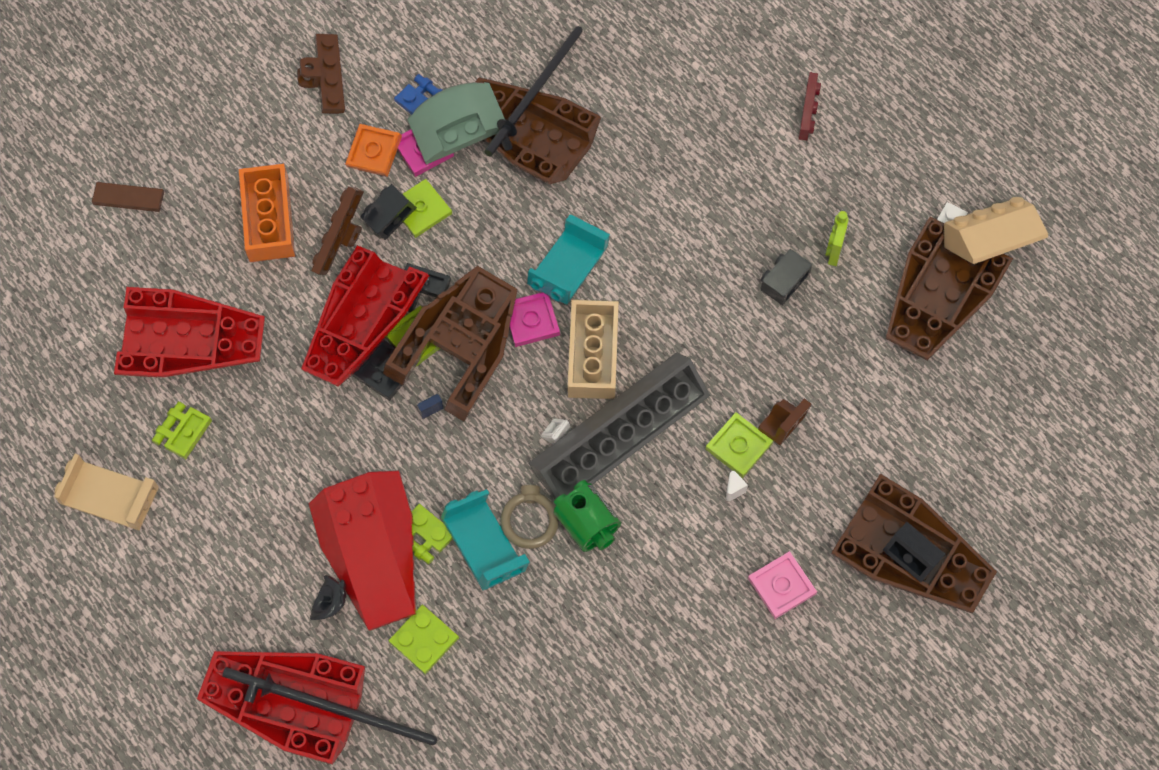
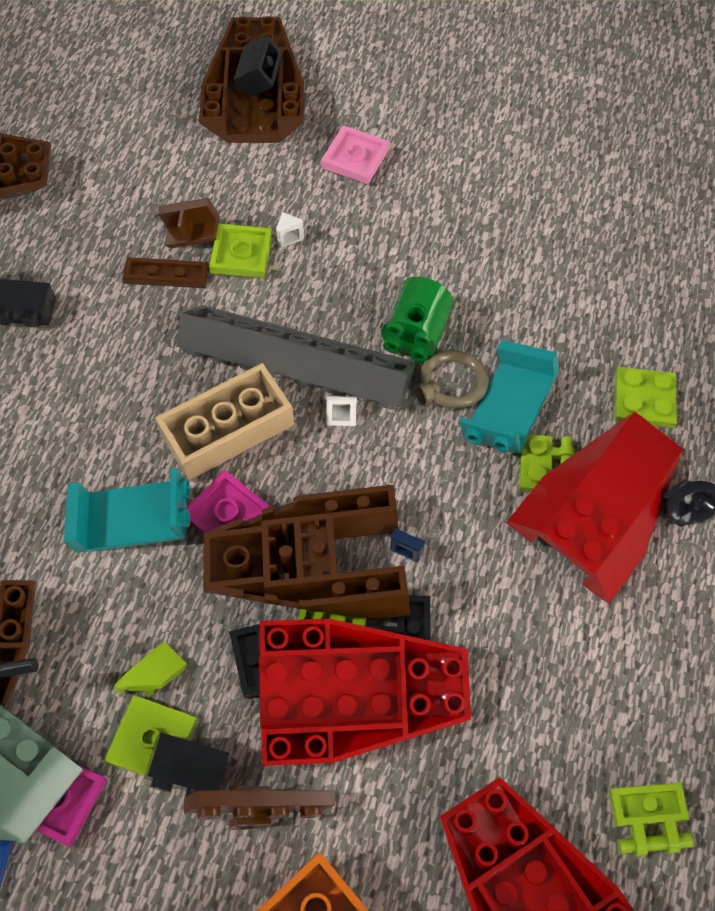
camera: 125 degrees left, 5 degrees down
orange tile [345,124,402,177] -> none
none -> lime slope [114,642,187,695]
none -> reddish brown tile [122,257,209,288]

